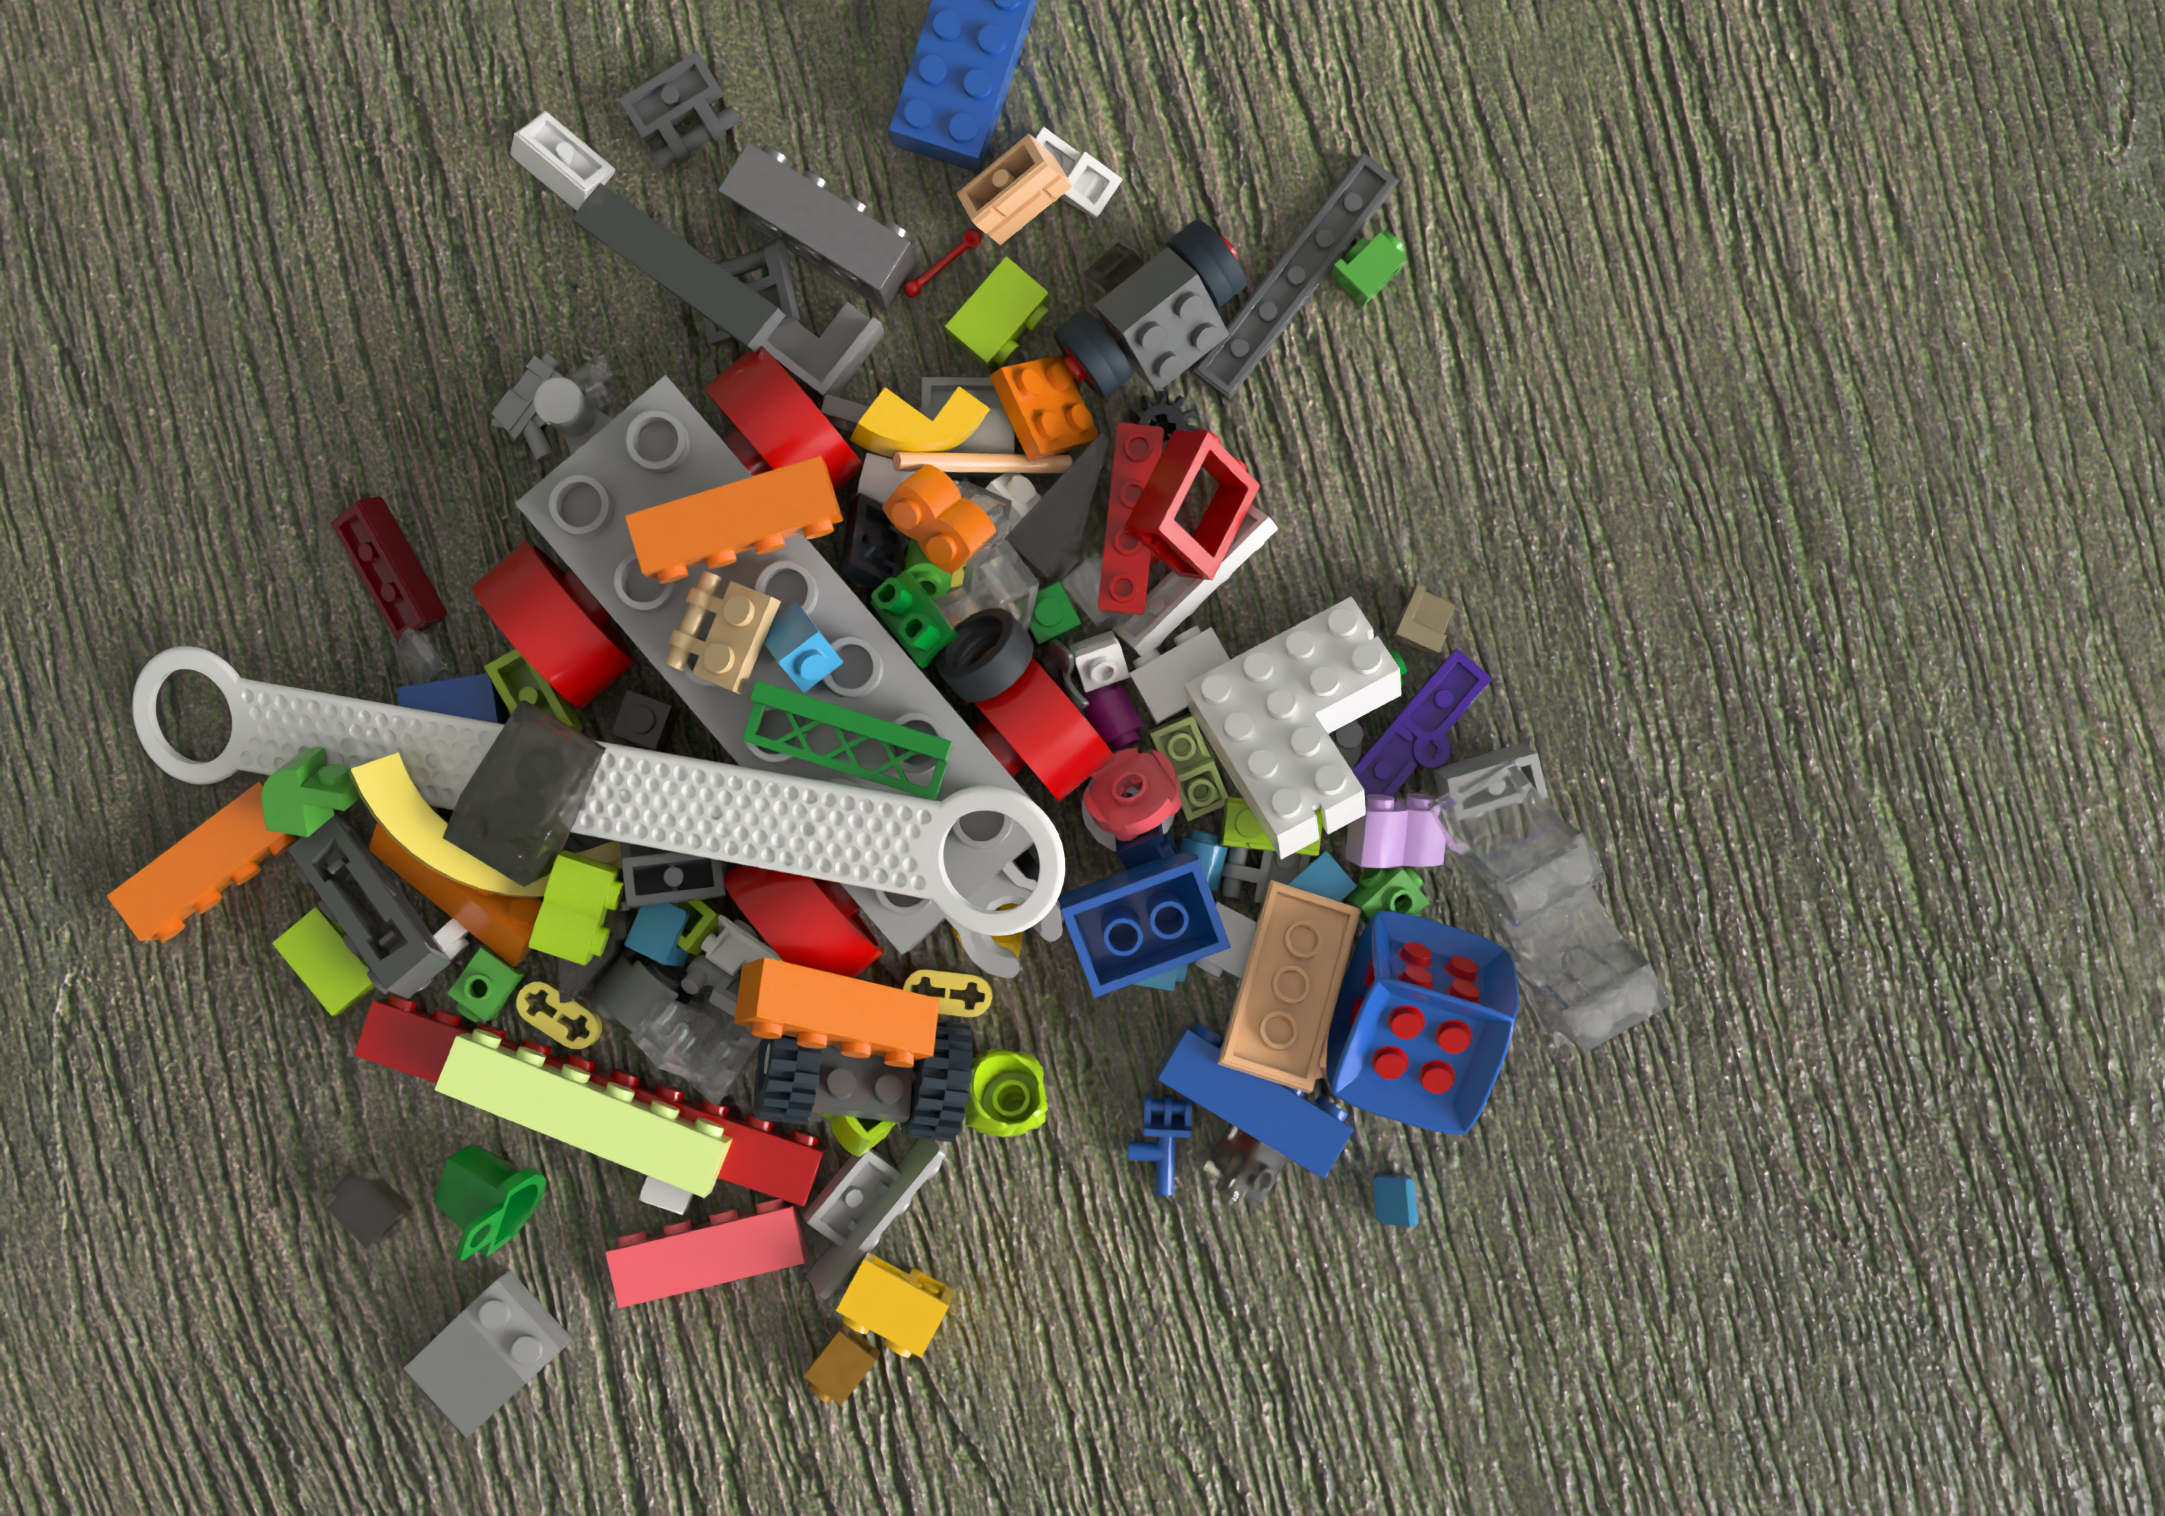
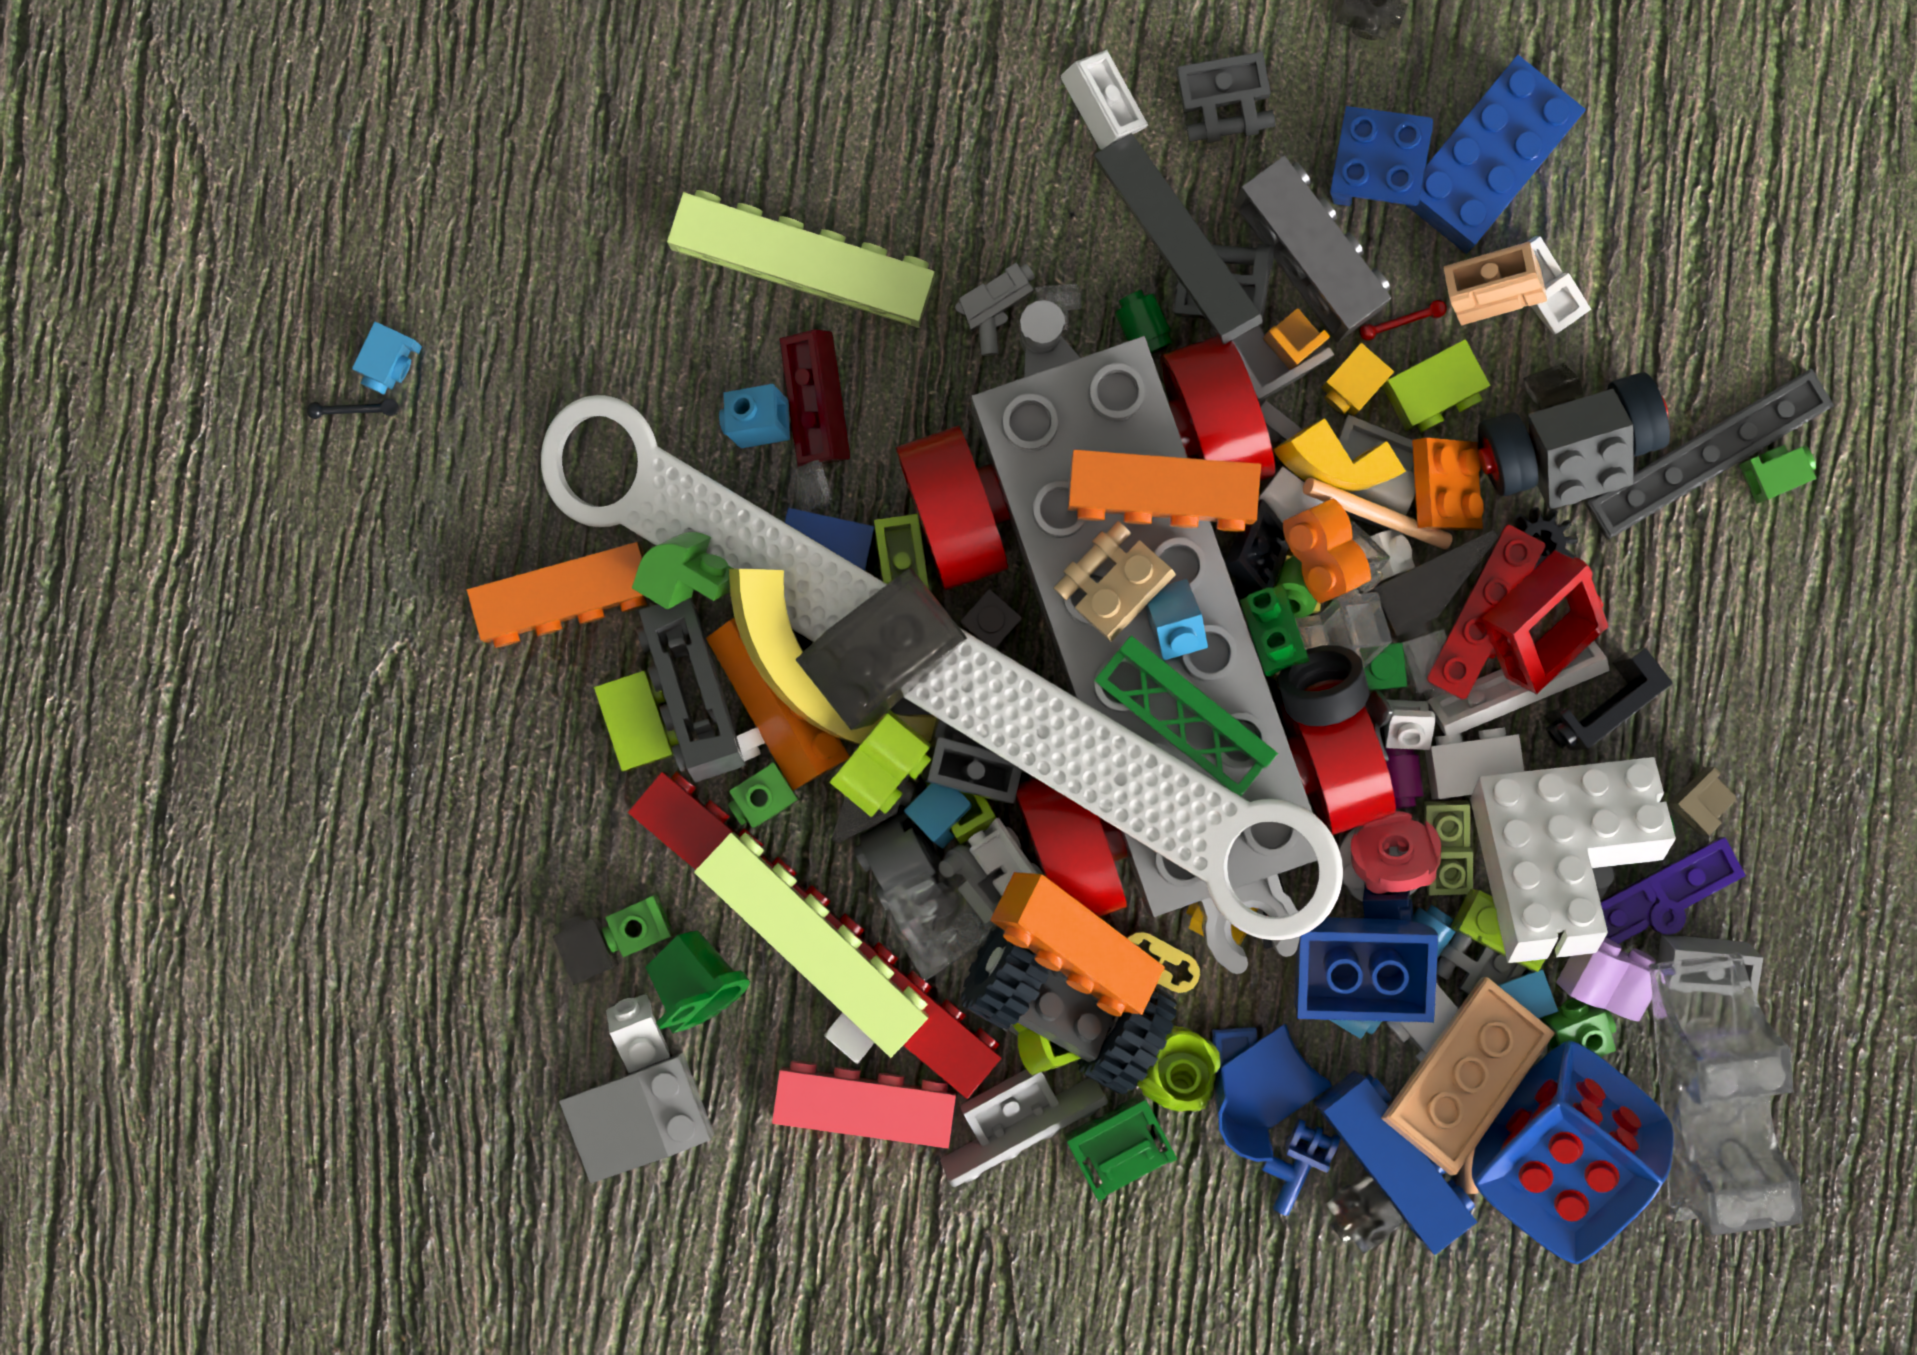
camera: 20 degrees right, 0 degrees up
light yellow beam [516,981,602,1049] -> none
pearl gold brick [804,1323,880,1406] -> none
yellow brick [836,1252,954,1358] -> none
dark azure slope [1373,1173,1419,1227] -> none
none -> bright green brick [602,895,675,958]
none -> white bracket [606,994,670,1073]
none -> yellowish green brick [667,190,935,328]
none -> dark azure brick [719,384,790,449]
none -> green piece [1064,1093,1178,1202]
none -> green brick [1114,290,1172,354]
none -> blue tile [1211,1027,1257,1074]
none -> blue piece [1214,1024,1332,1162]
none -> light orange panel [1263,308,1330,370]
none -> yellow brick [1321,343,1394,417]
none -> blue bracket [1330,106,1433,207]
none -> black panel [1544,648,1673,751]

